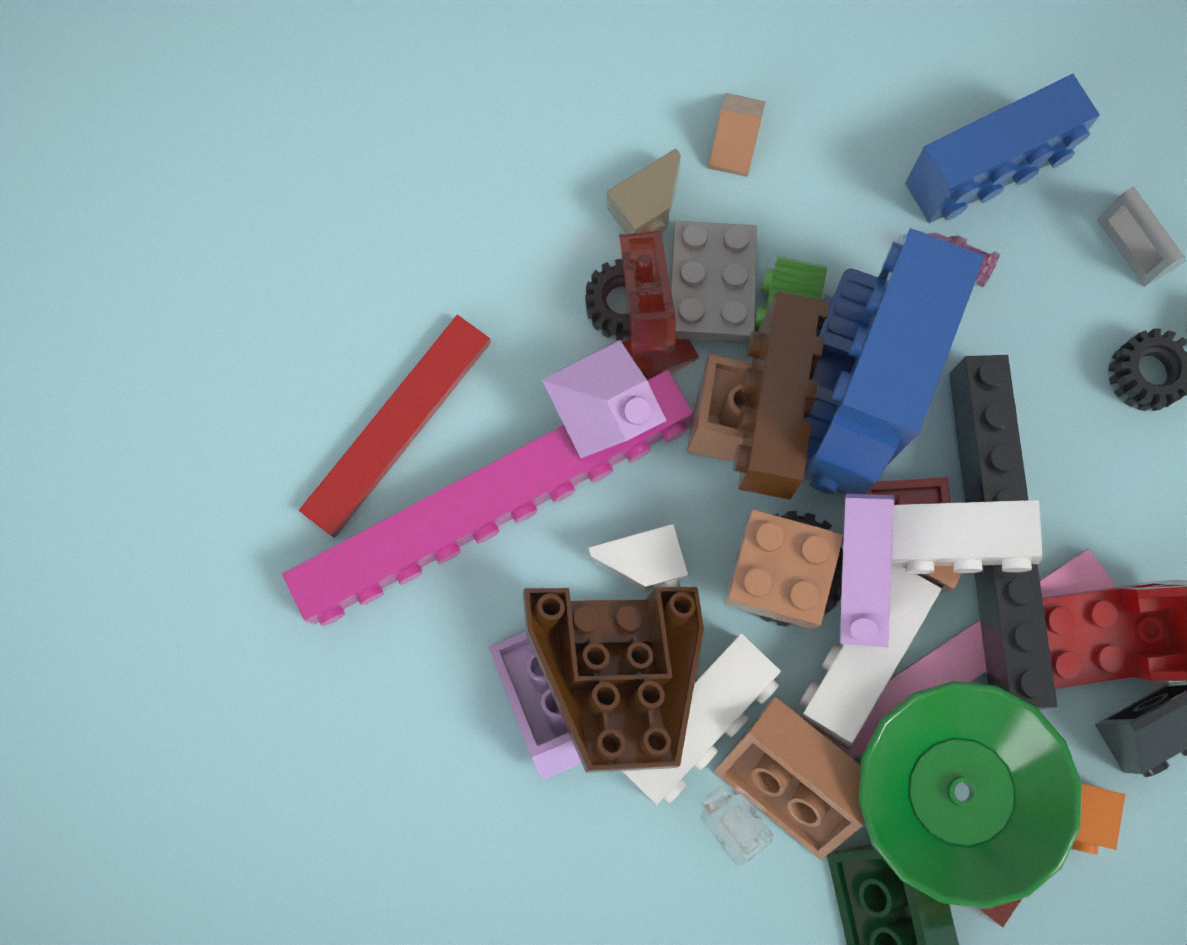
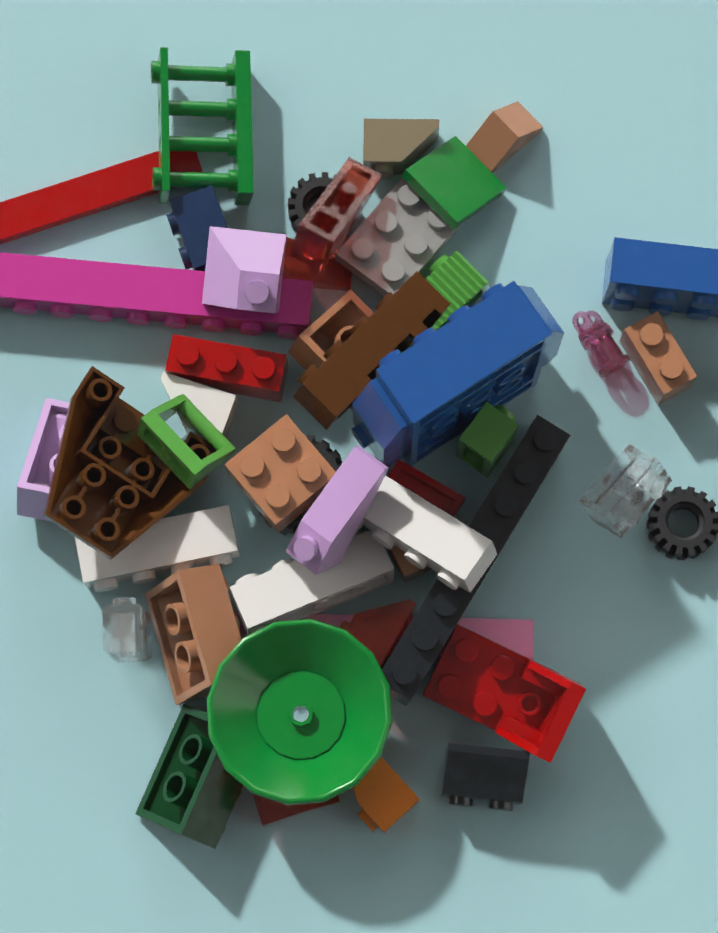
camera: 30 degrees right, 0 degrees up
none -> bright green tile [137,394,237,490]
none -> green fence [151,47,254,206]
none -> red brick [165,334,289,402]
none -> dark blue brick [166,185,228,271]
none -> clear red slope [339,599,416,669]
none -> green tile [402,136,507,230]
none -> bright green brick [456,402,519,478]
none -> clear brick [579,444,672,538]
none -> nougat brick [619,311,697,405]

